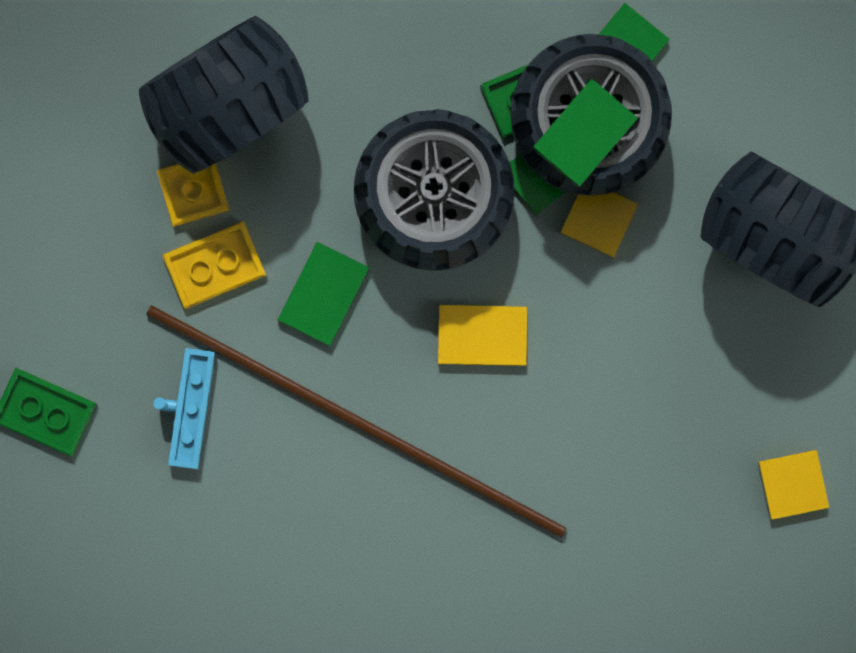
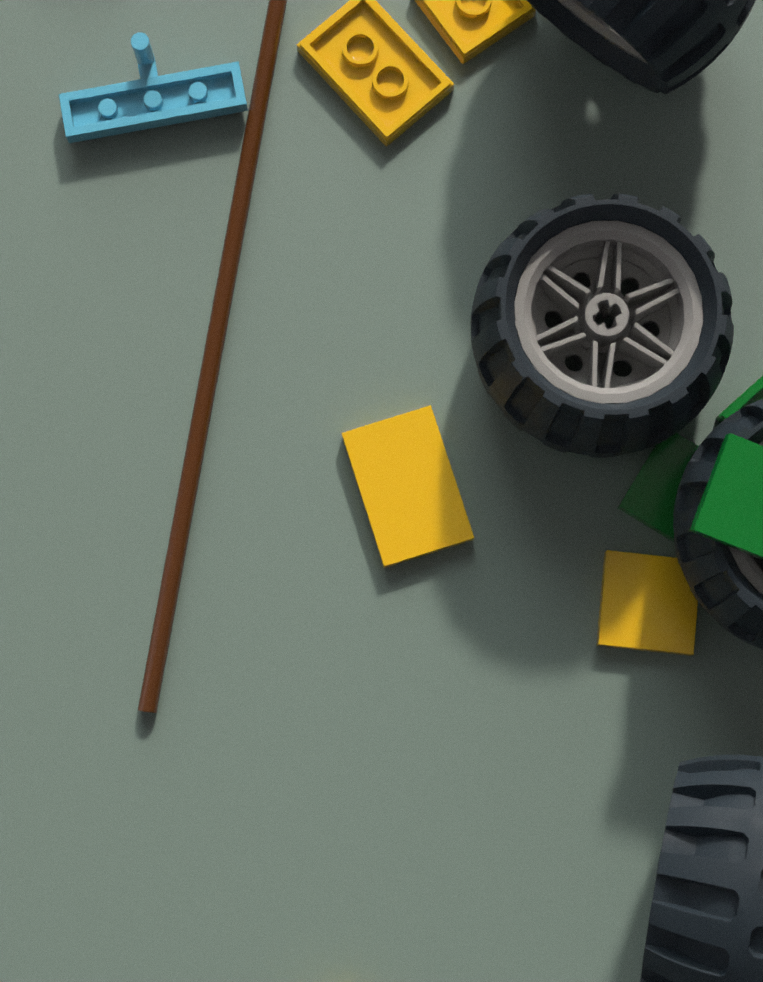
camera: 70 degrees right, 5 degrees down
green tile [277,242,369,346] -> none

